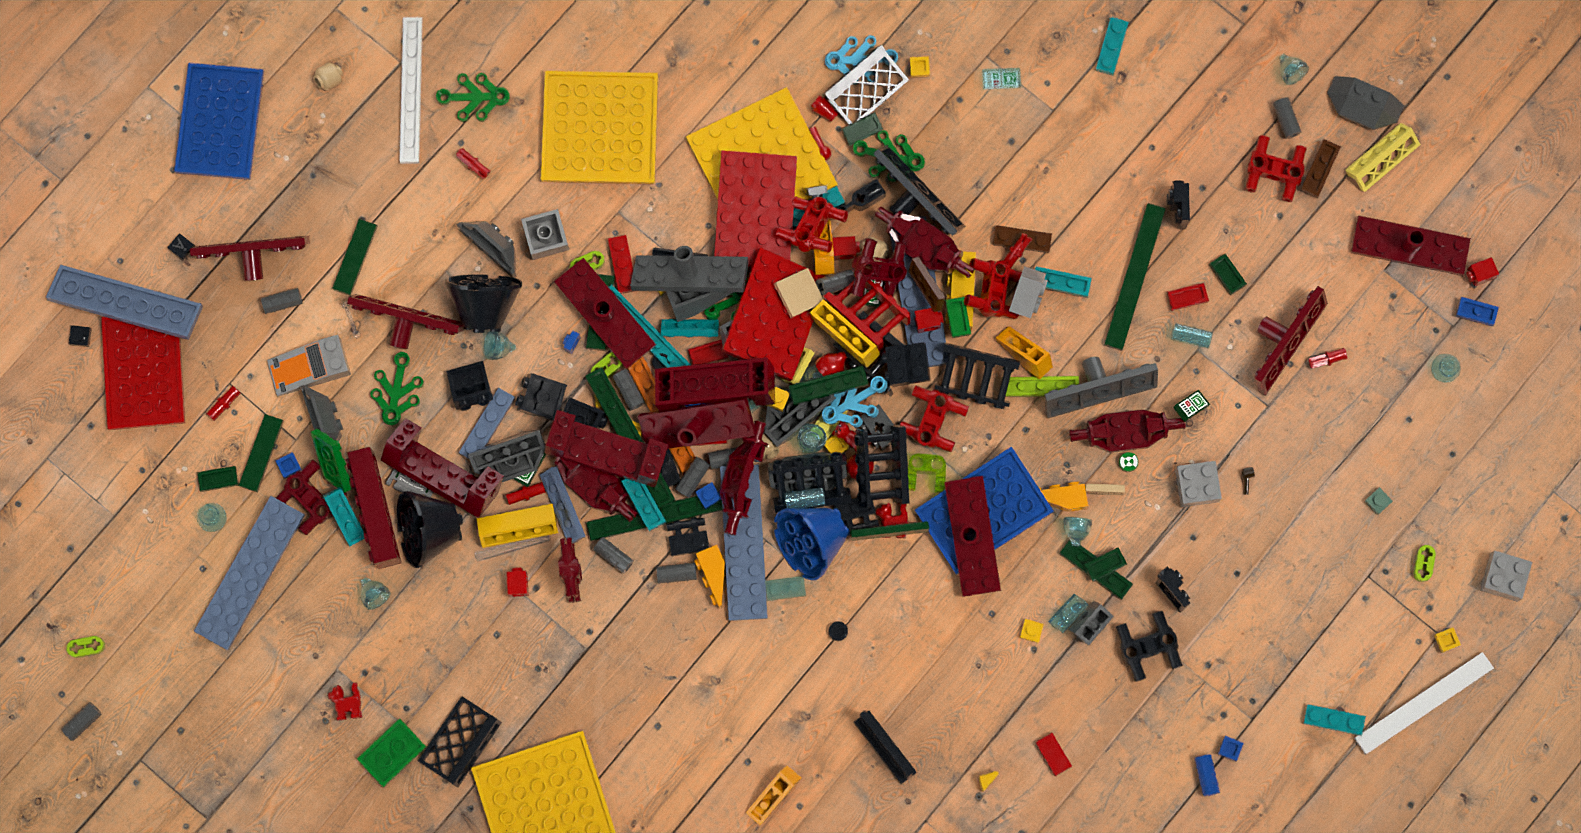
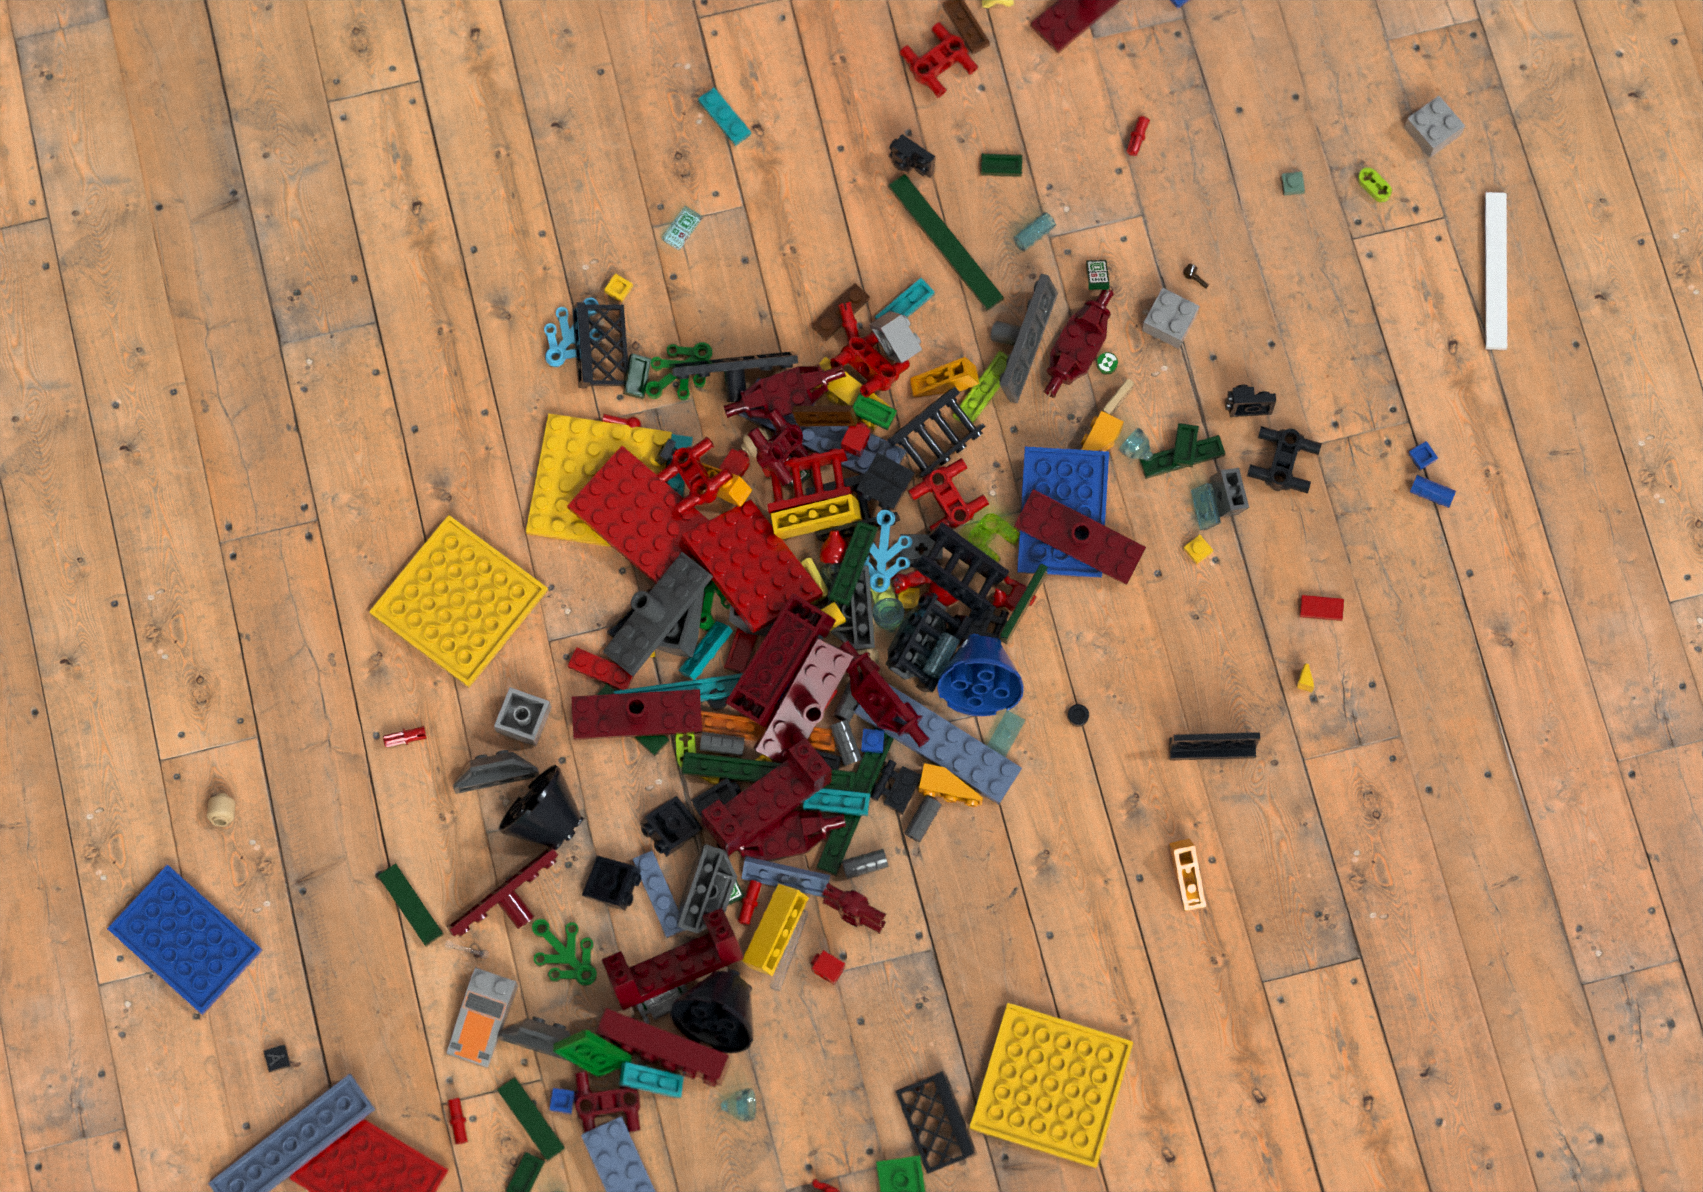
camera: 55 degrees left, 5 degrees down
dark red plate [190,235,310,281] -> none
dark grey axle [261,288,303,314] -> none
white tile [400,17,423,164] -> none
green plant [436,73,510,122] -> none
clear light blue helmet [484,331,516,360] -> none
blue plate [563,331,581,354] -> none
lime beam [570,251,605,271] -> none
tan tile [774,268,824,318] -> none
red cone [810,95,838,122] -> none
dark grey axle [815,270,855,295] -> none
black piece [838,179,886,212] -> none
red tile [1167,283,1209,311] -> none
dark red plate [1254,286,1328,396] -> none
dark grey axle [1273,97,1301,139] -> none
teal plate [1304,704,1366,736] -> none
clear light blue helmet [1431,354,1461,383] -> none
yellow plate [1434,627,1461,653] -> none

